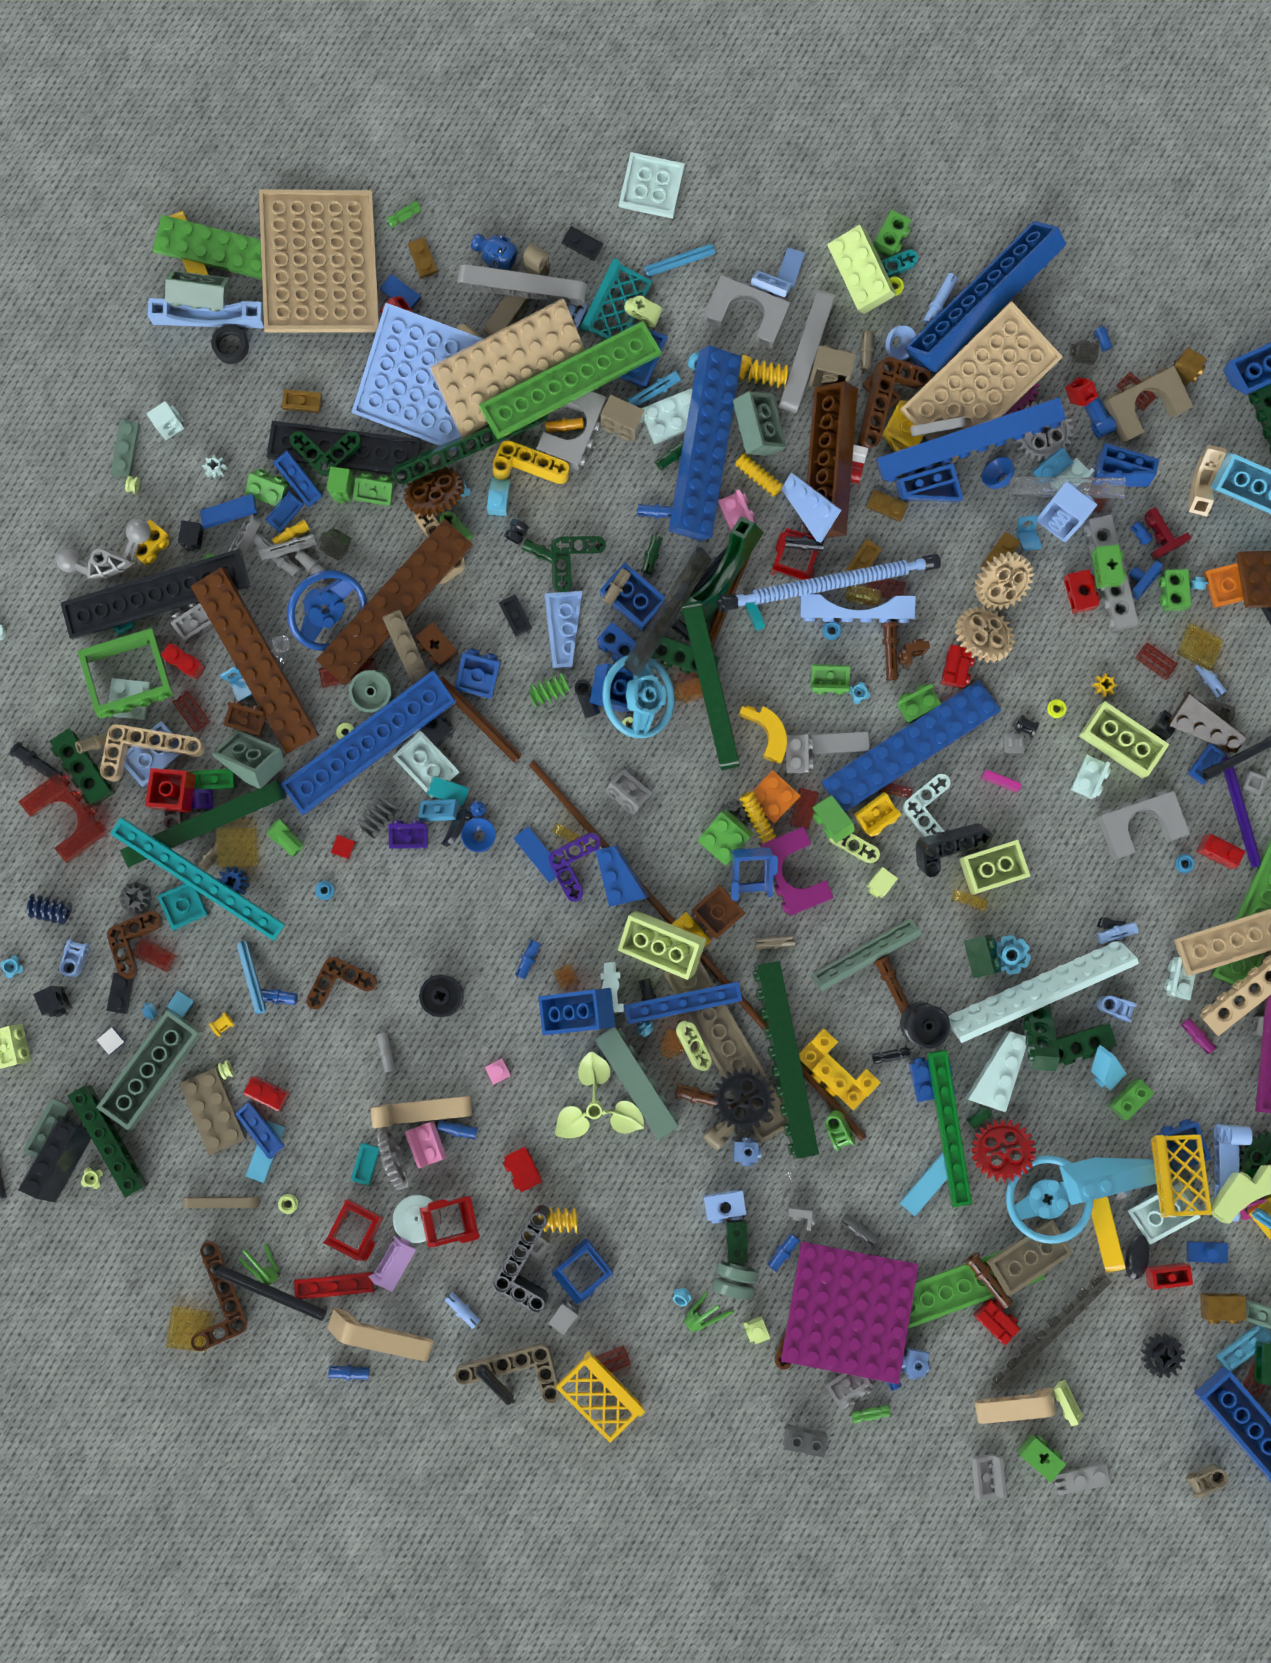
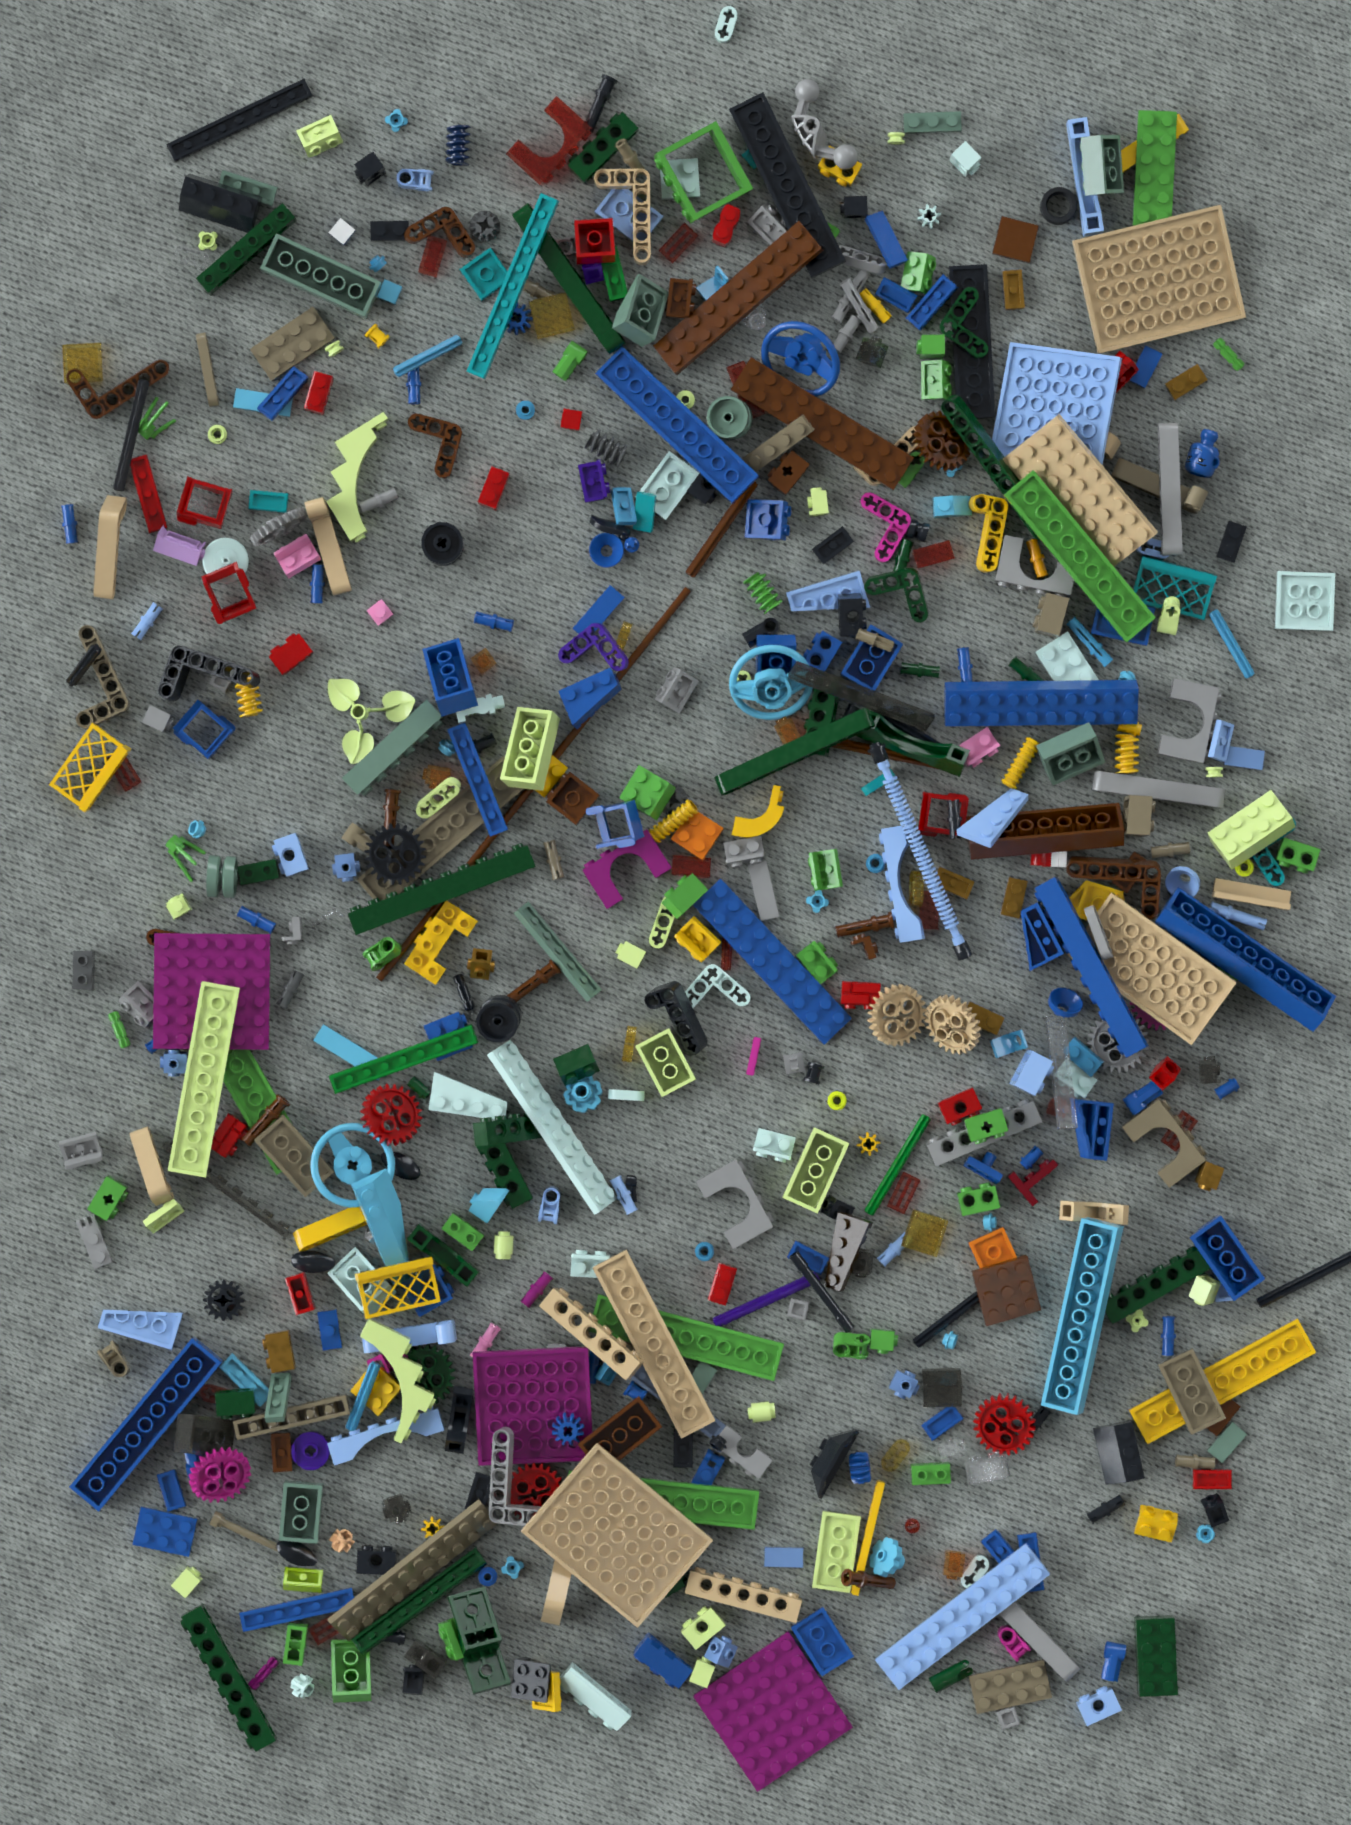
camera: 80 degrees right, 5 degrees up
none -> light blue wing [98,1310,183,1350]
none -> yellowish green plate [168,981,240,1178]
none -> yellowish green arch [326,412,389,543]
none -> black arm [381,1152,421,1180]
none -> dark green arch [407,1223,480,1287]
none -> pearl gold brick [467,948,495,980]
none -> bright pink pin [470,1323,501,1357]
none -> red brick [477,466,510,511]
none -> yellowish green brick [494,1231,514,1259]
none -> light aqua beam [608,1089,645,1101]
none -> yellowish green brick [807,487,829,517]
none -> black brick [838,593,867,636]
none -> dark pink beam [860,492,911,563]
none -> green axle [865,1114,931,1216]
none -> clear red plate [912,540,954,569]
none -> reddish brown tile [992,216,1039,263]
none -> yellowish green bush [1206,767,1223,777]
none -> tan fence [1212,878,1291,910]

